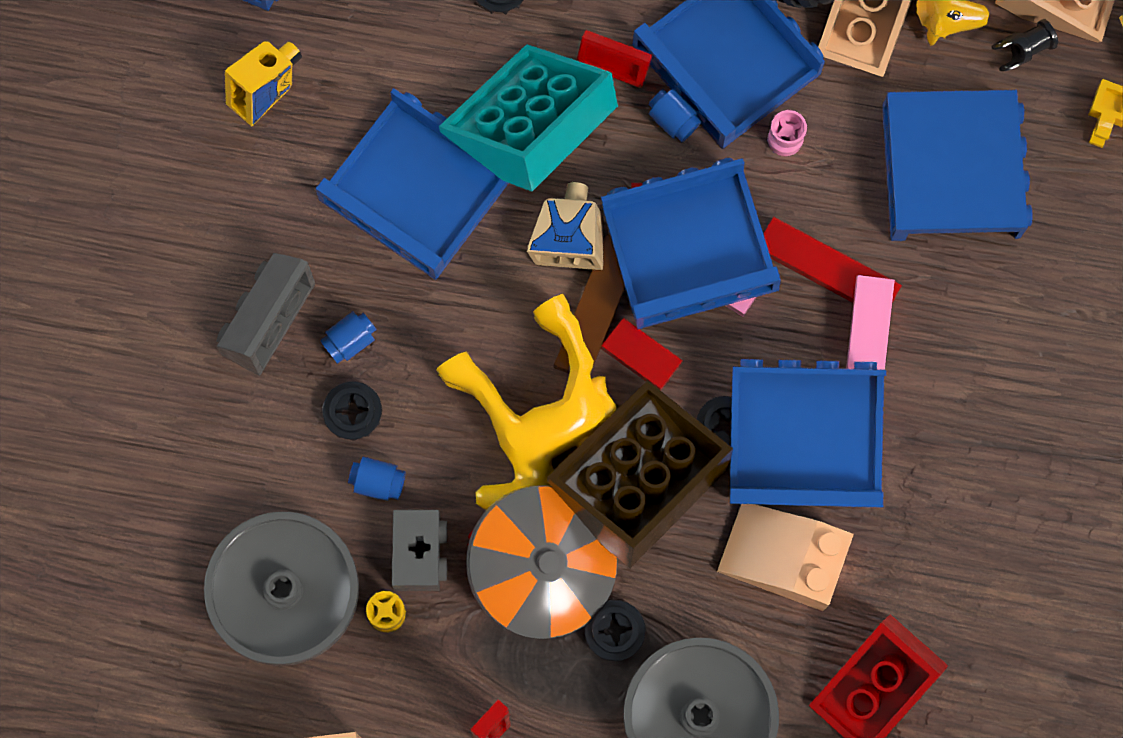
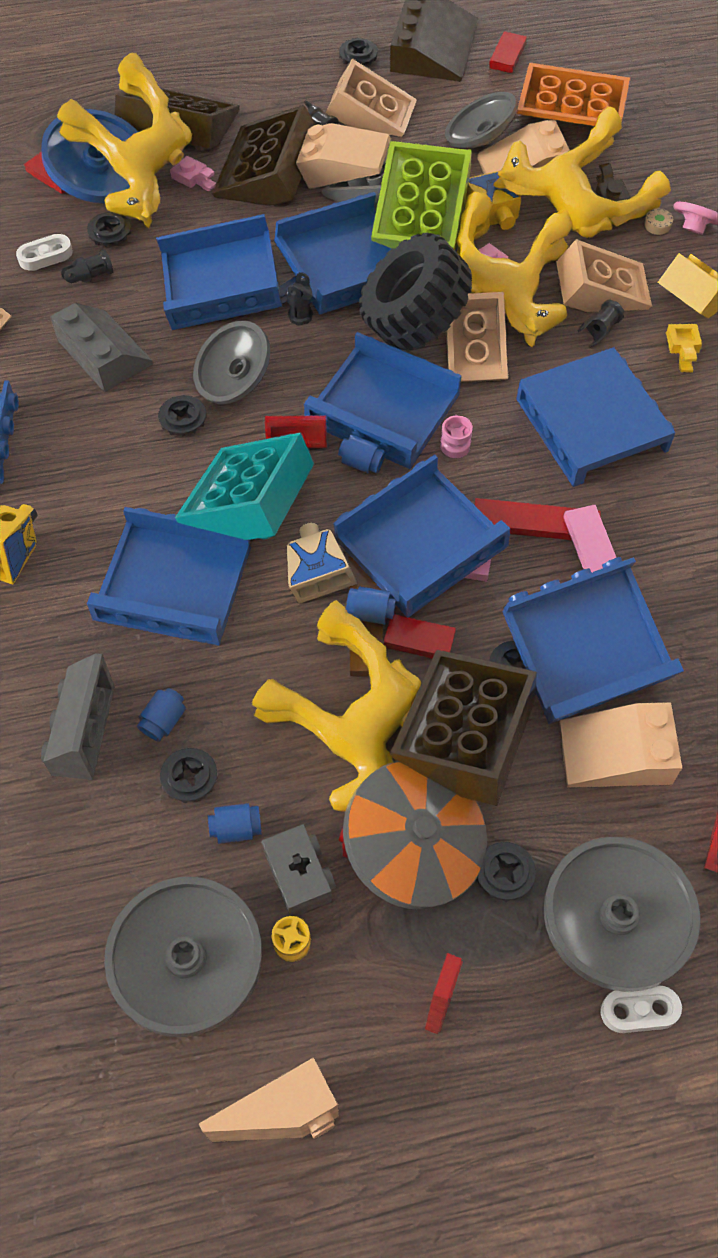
camera: 20 degrees left, 15 degrees down
none -> blue brick [346,586,396,625]

